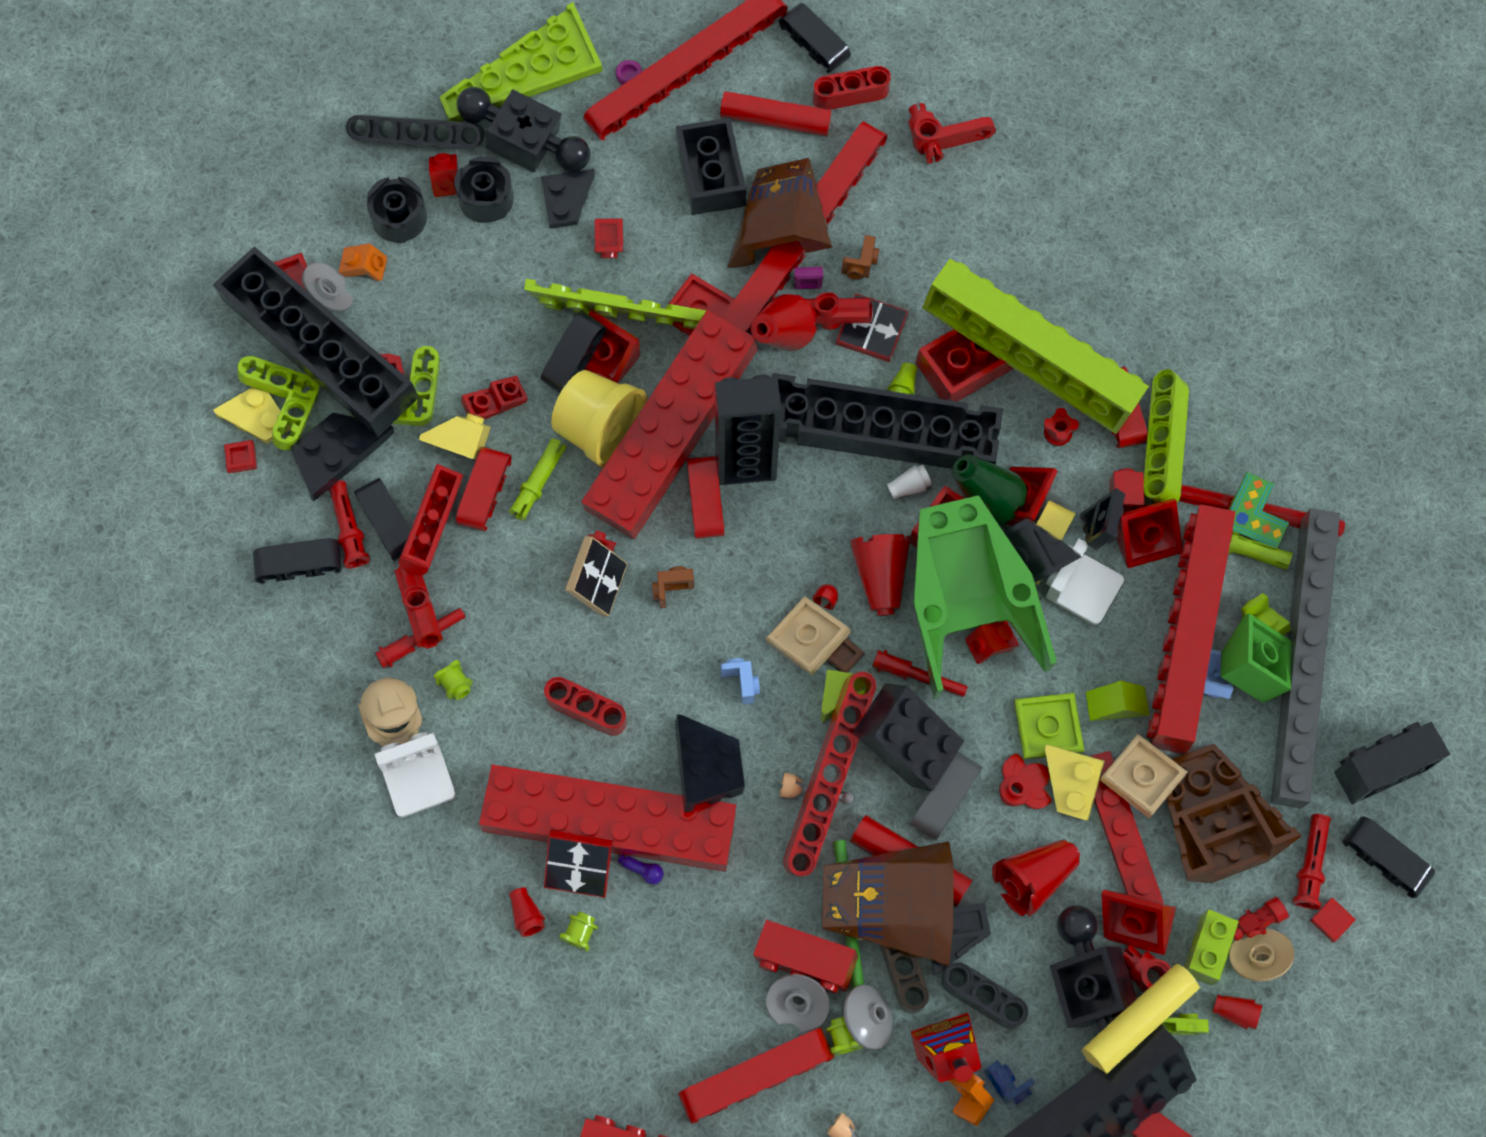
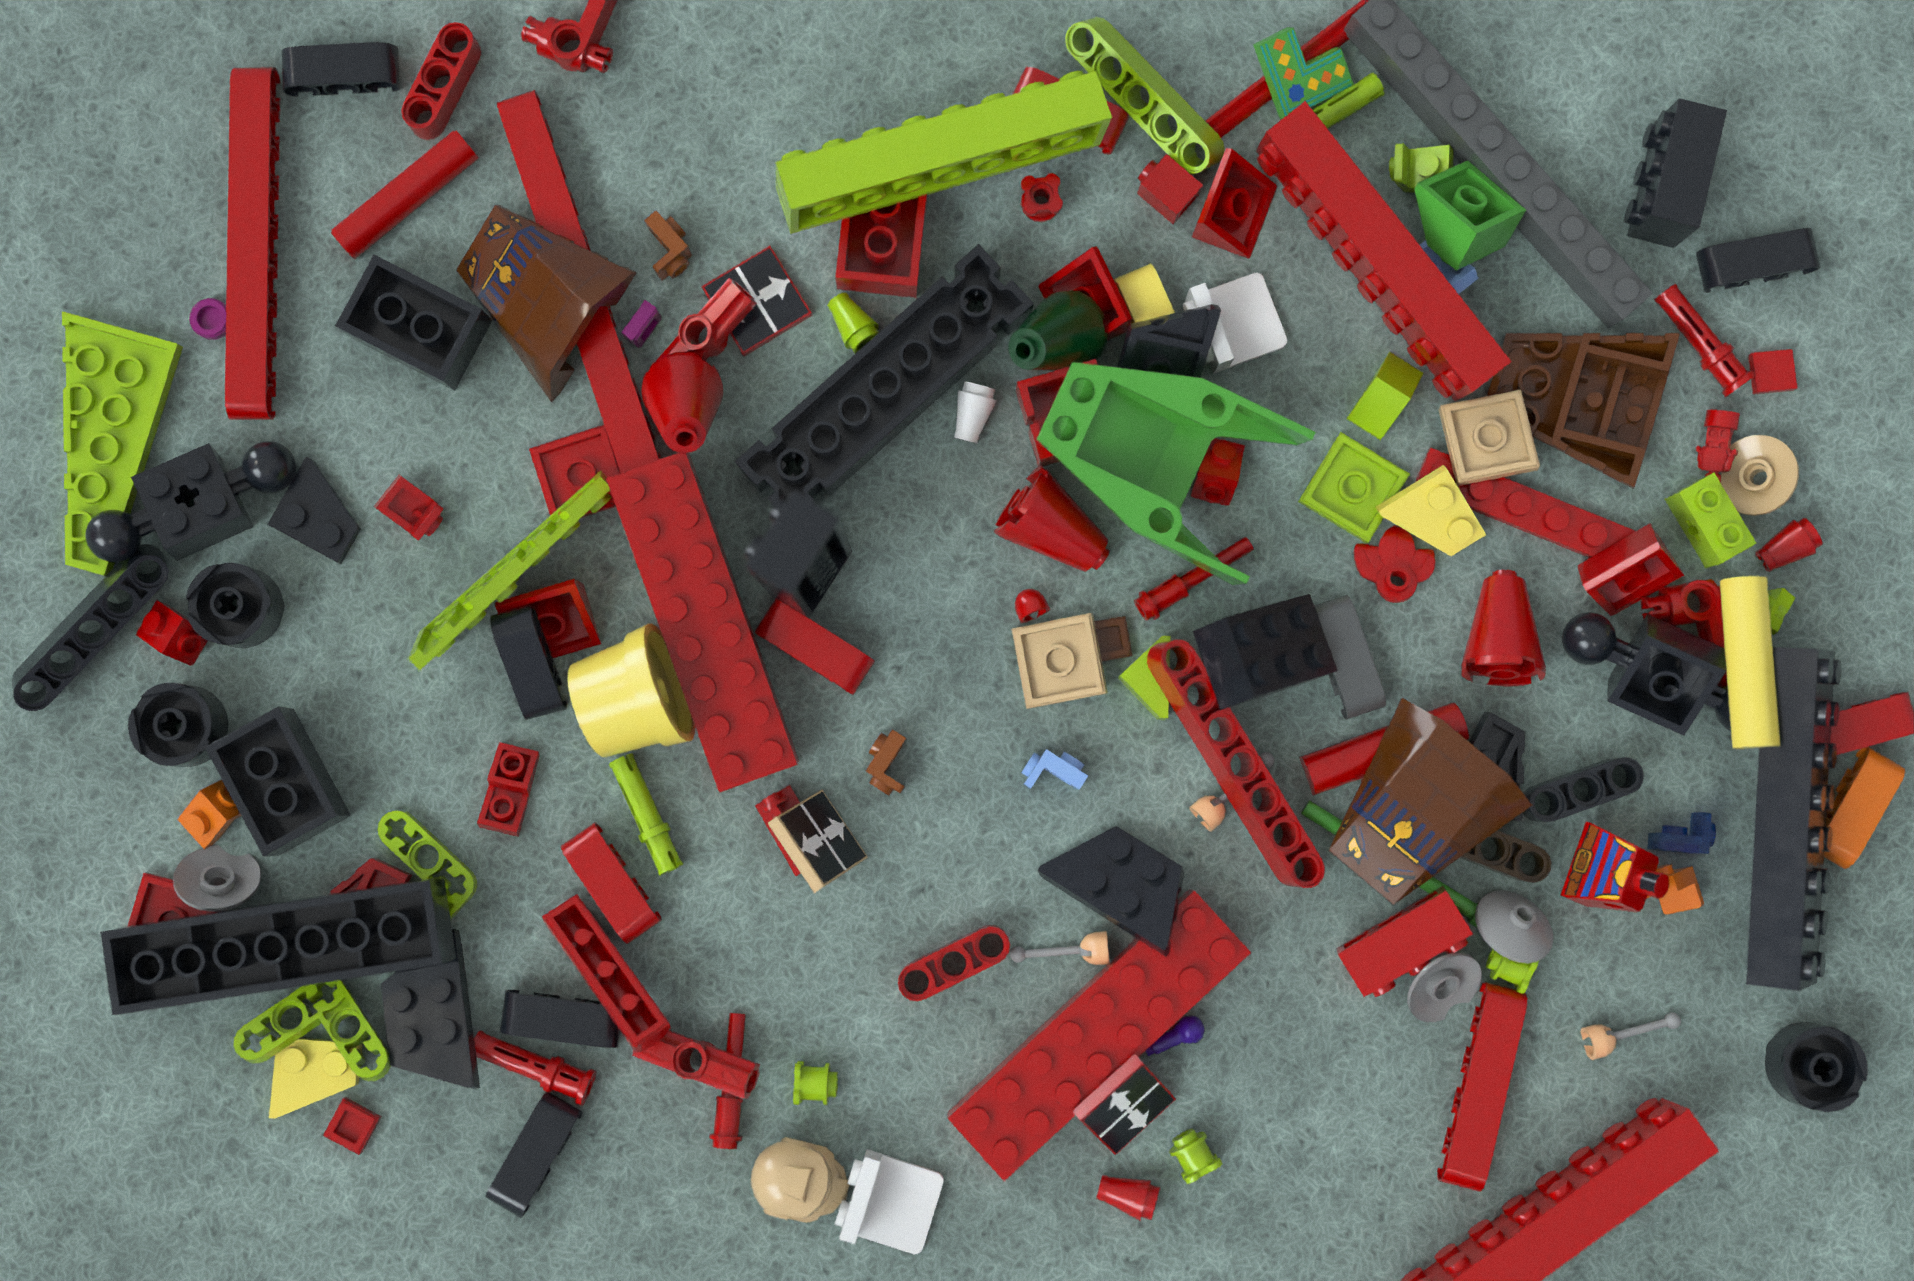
camera: 50 degrees left, 15 degrees up
light yellow slope [419,413,491,459] -> none
black wing [1080,488,1126,550] -> none
none -> black brick [205,706,351,857]
none -> hinge [1010,931,1110,965]

